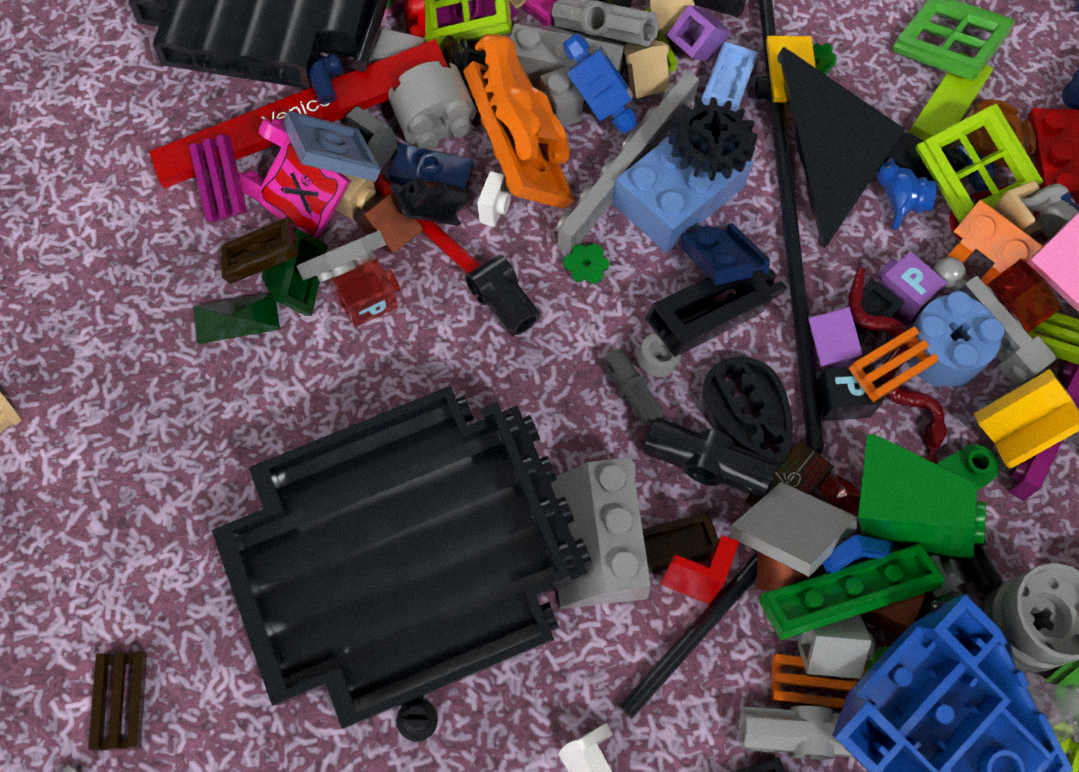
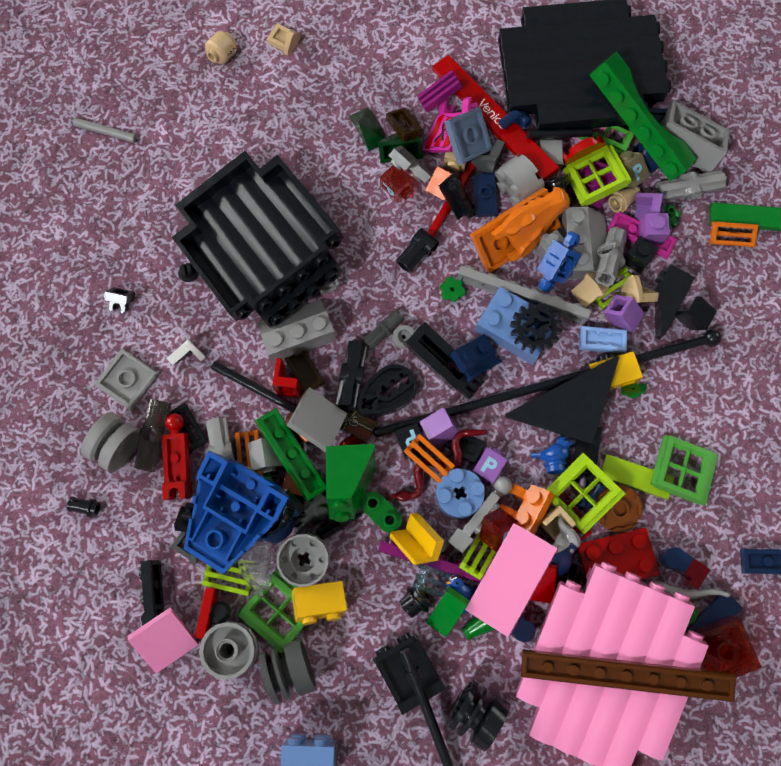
camera: 80 degrees right, 10 degrees up
dark brown tile [88,651,147,751] -> none
white plate [477,171,511,227] -> none
blue tile [822,535,900,573] -> none

